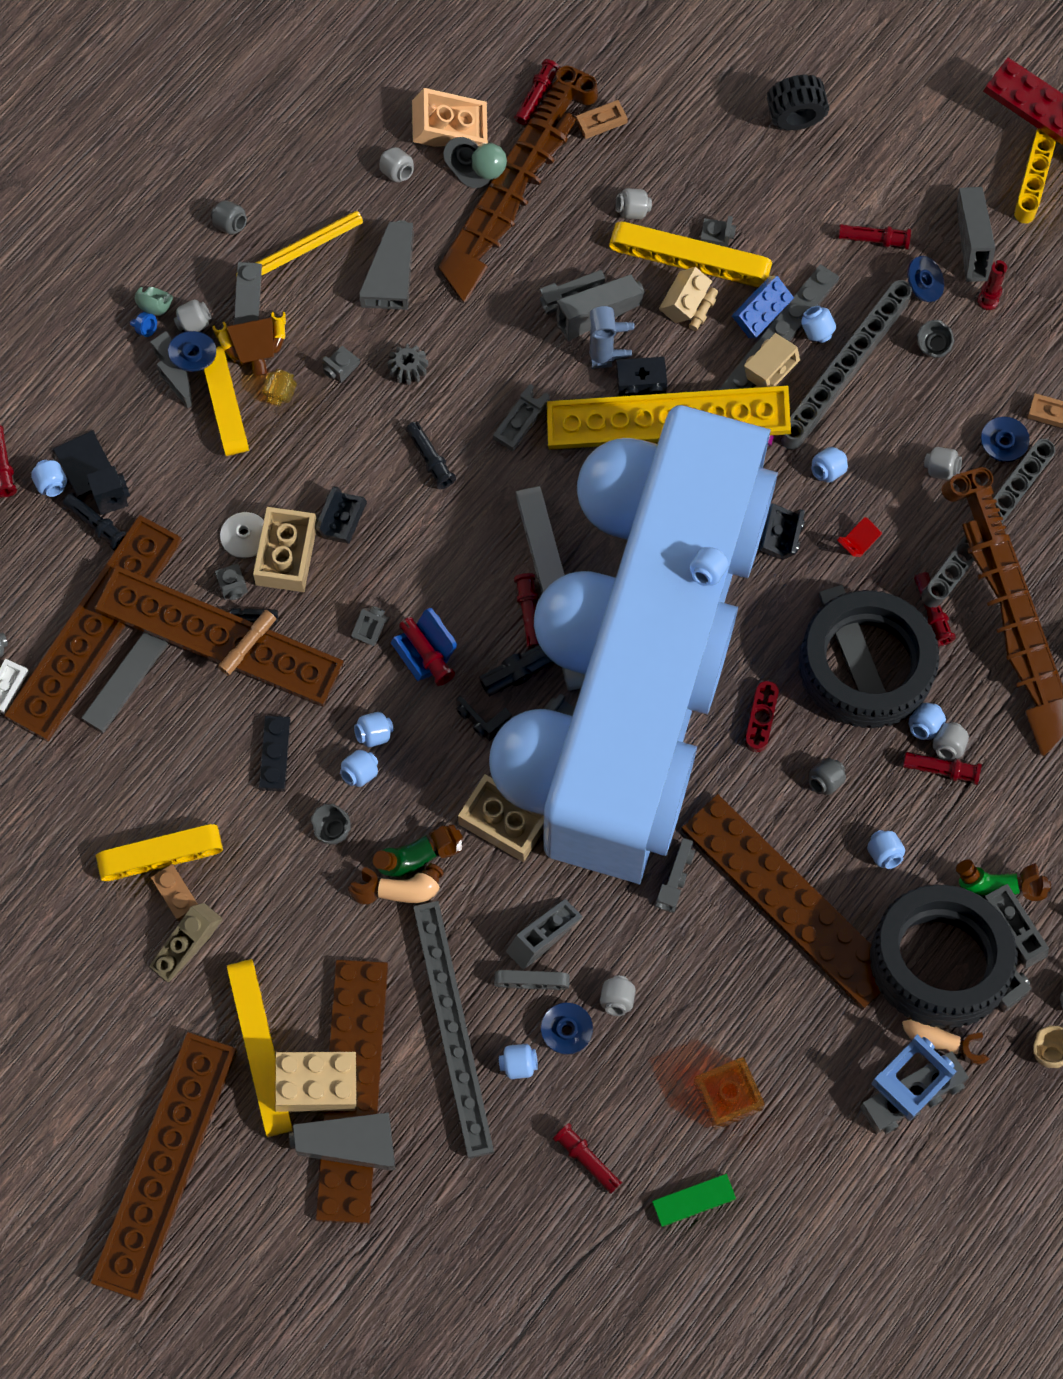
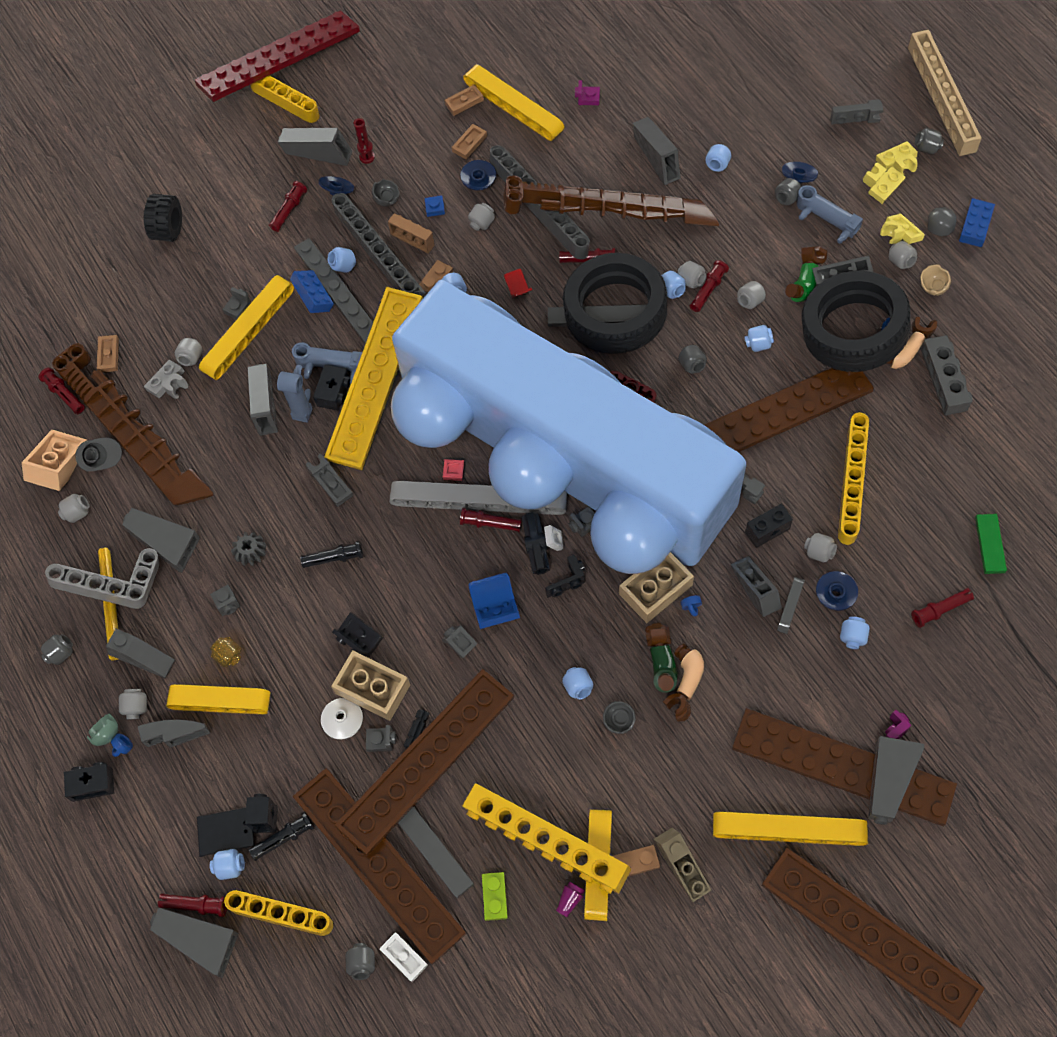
camera: 65 degrees left, 5 degrees down
dark blue dish [168,331,216,371] -> none
reddish brown torso [212,312,286,376] -> none
medium nougat piece [218,610,276,676] -> none
black plate [259,716,291,792] -> none
tan brick [275,1052,356,1112] -> none
light blue head [354,712,393,747] -> none
dark red pin [399,617,455,686] -> none
dark grey plate [413,901,494,1159] -> none
sand green hair [472,142,507,179] -> none
dark grey plate [539,270,605,314] -> none
tan brick [659,267,718,331] -> none
light blue head [690,547,728,586] -> none
clear orange brick [693,1056,765,1131] -> none
tan brick [744,333,800,388] -> none
medium blue window [871,1034,957,1121] -> none
none -> light grey beam [45,548,159,609]
none -> black brick [64,762,115,802]
none -> light grey plate [144,360,188,399]
none -> yellow beam [224,890,333,936]
none -> sand blue piece [292,342,362,384]
none -> medium nougat piece [388,213,435,254]
none -> medium nougat plate [419,260,454,294]
none -> blue plate [425,196,445,217]
none -> coral tile [443,459,465,481]
none -> yellow brick [462,783,632,894]
none -> lime plate [482,872,508,921]
none -> white tile [544,525,564,551]
none -> magenta cone [556,881,585,917]
none -> blue tile [680,595,702,616]
none -> light grey head [737,281,766,309]
none -> black brick [745,503,793,548]
none -> yellow beam [838,412,869,545]
none -> magenta bracket [885,710,911,739]

